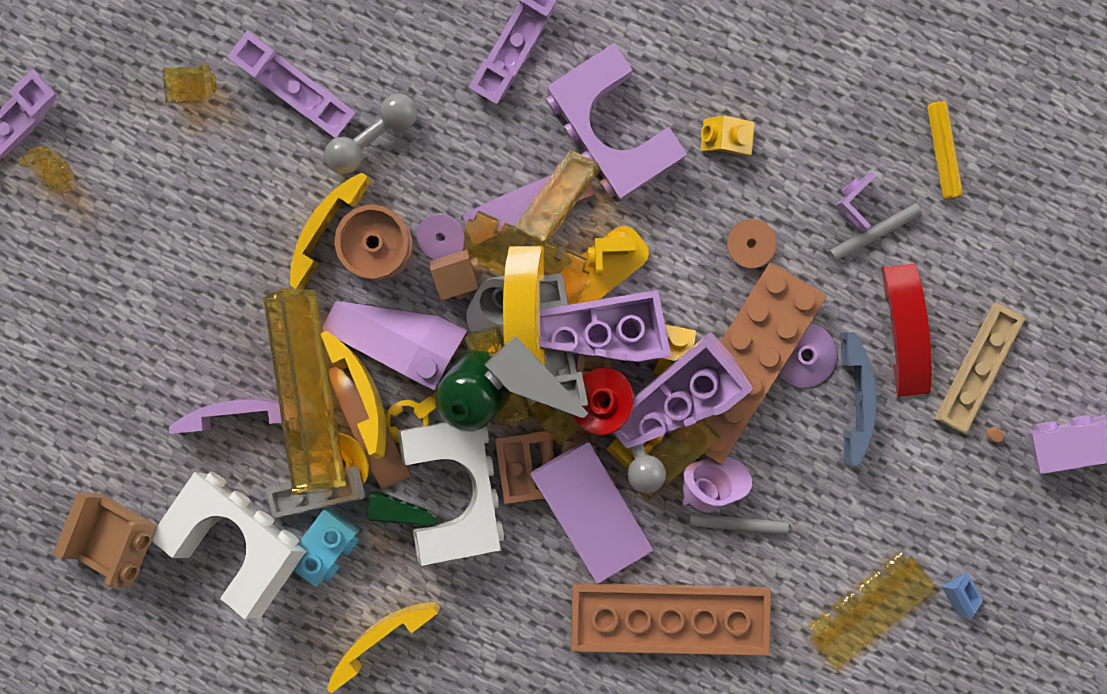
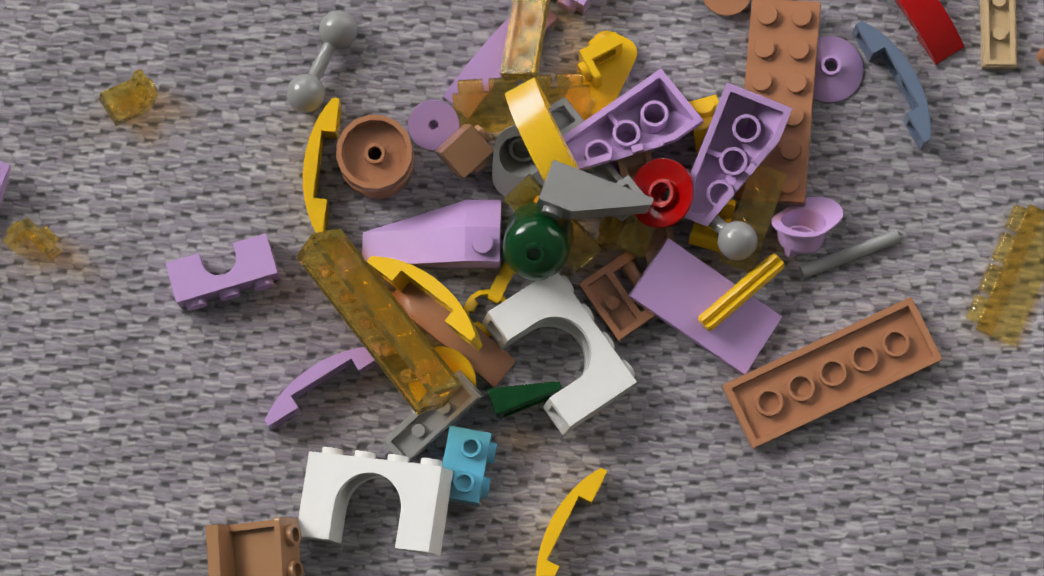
camera: 25 degrees left, 10 degrees down
lavender slope [227,31,356,138] -> none
none -> lavender arch [165,233,281,311]
none -> yellow axle [698,253,785,331]

